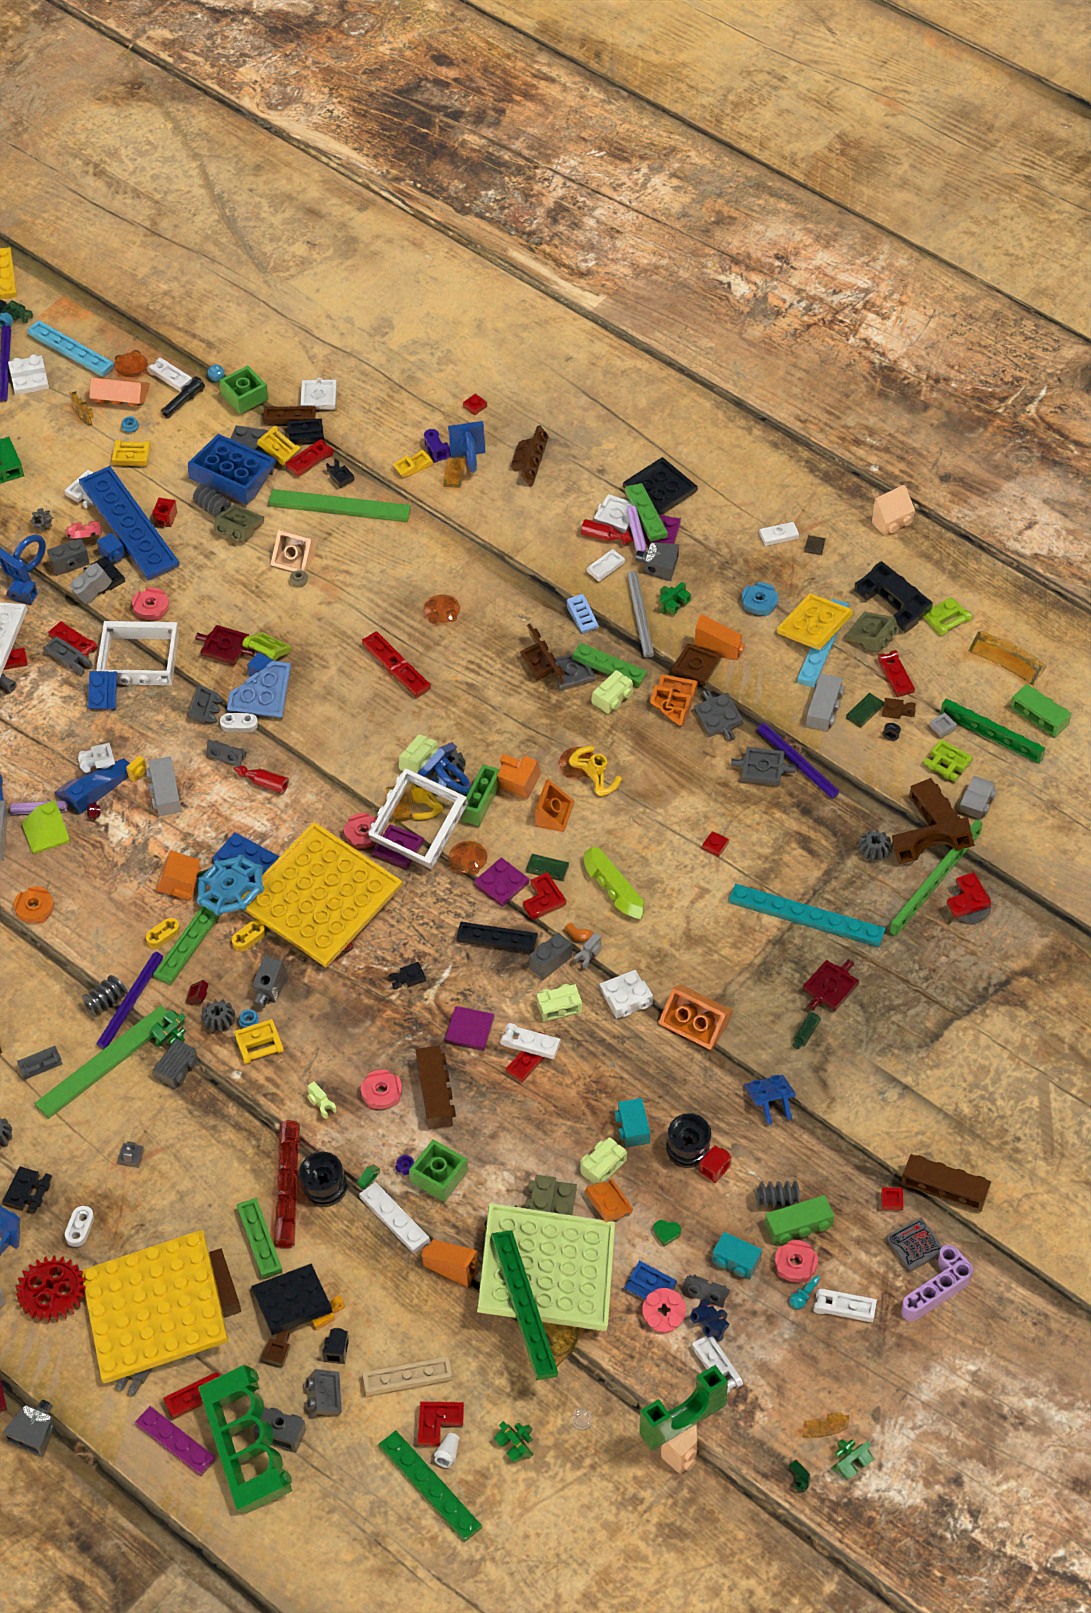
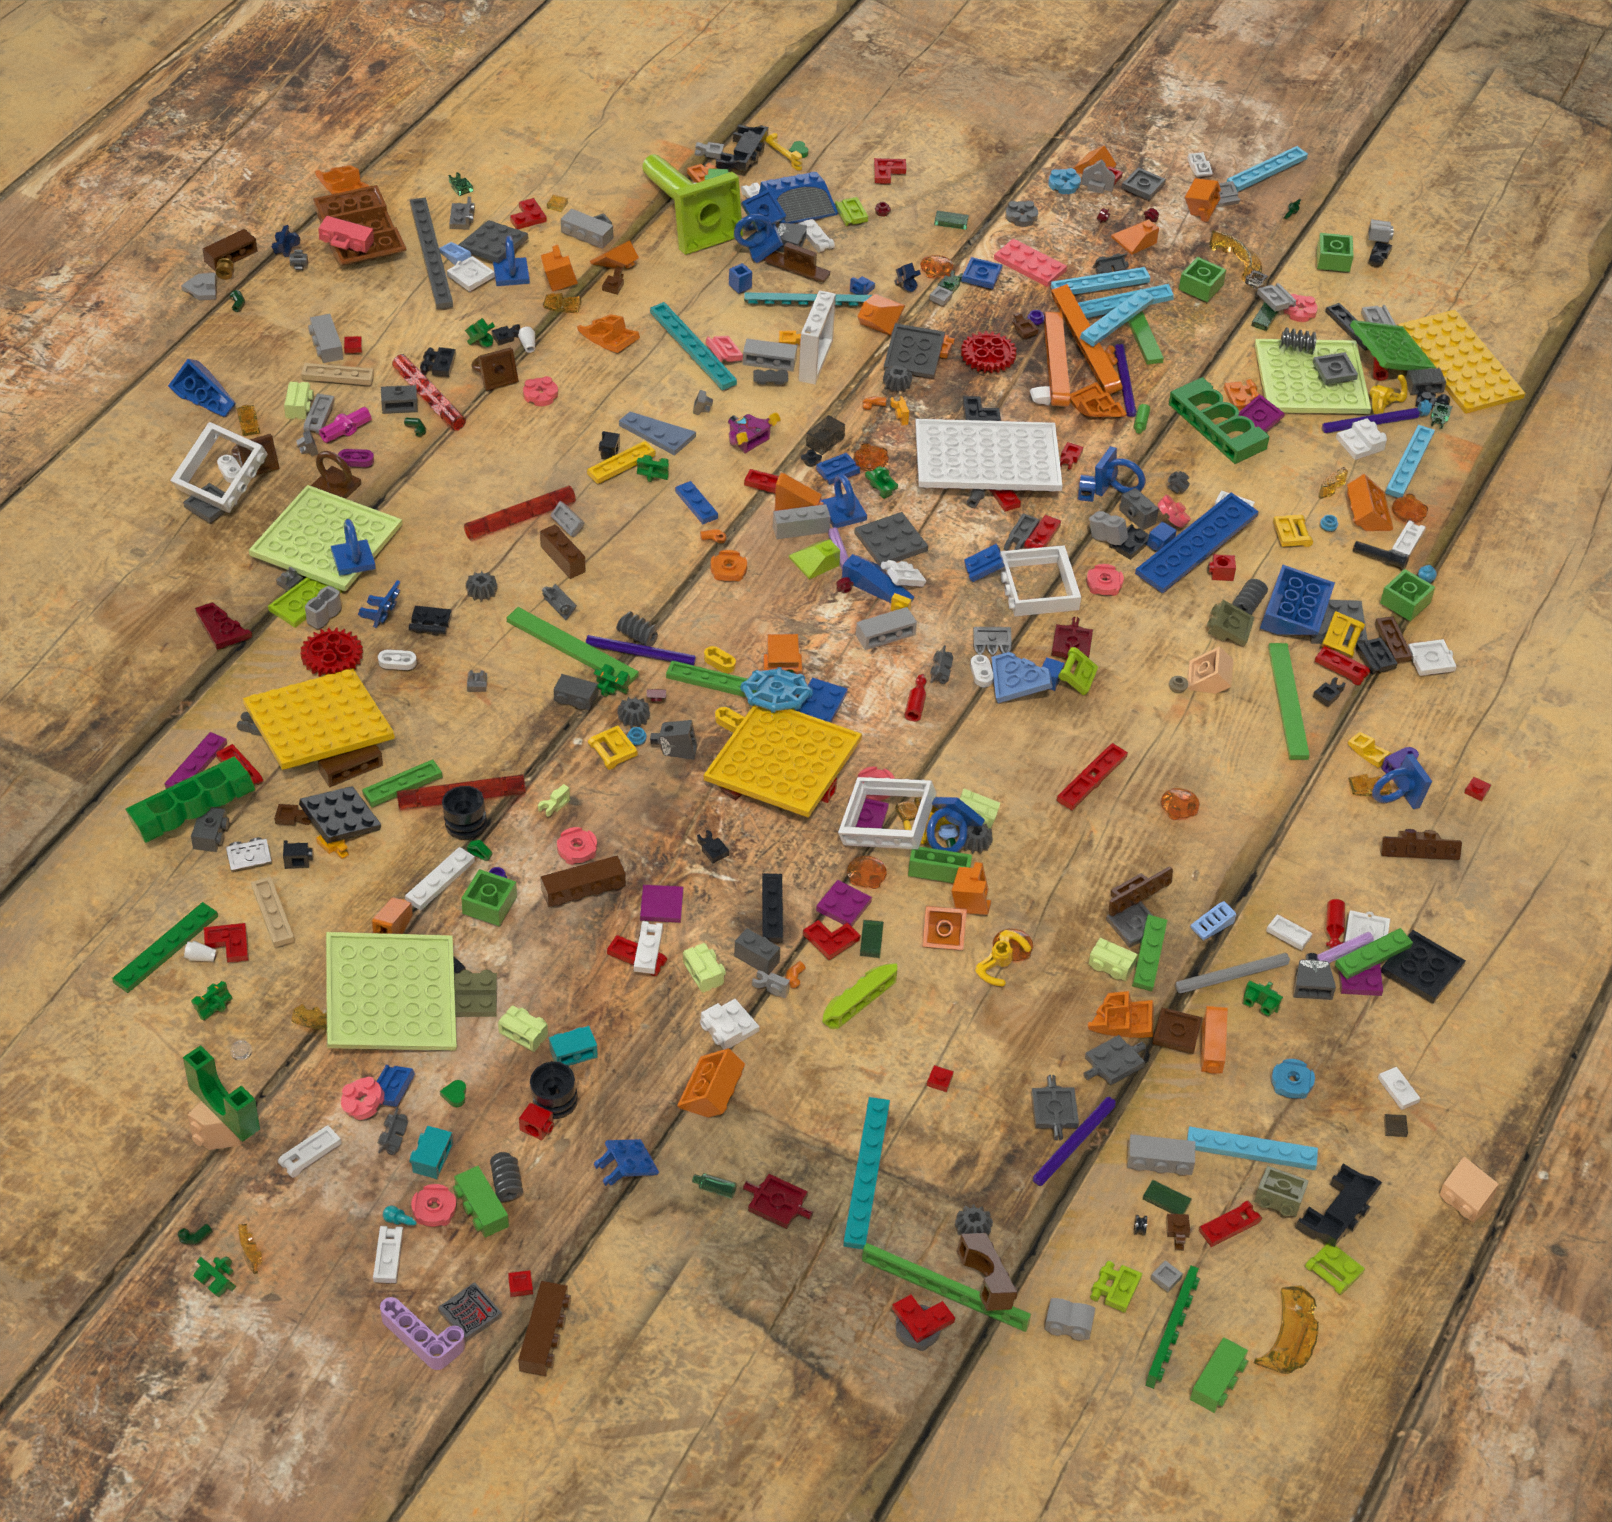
camera: 75 degrees right, 5 degrees down
dark grey torso [3,1400,55,1457] -> none
green tile [491,1230,558,1380] -> none
orange plate [585,1179,633,1222] -> none
dark blue hips [690,1299,730,1342] -> none
yellow plate [776,593,853,650] -> none
reddish brown brick [909,778,960,826] -> none
none -> dark grey plate [854,512,928,567]

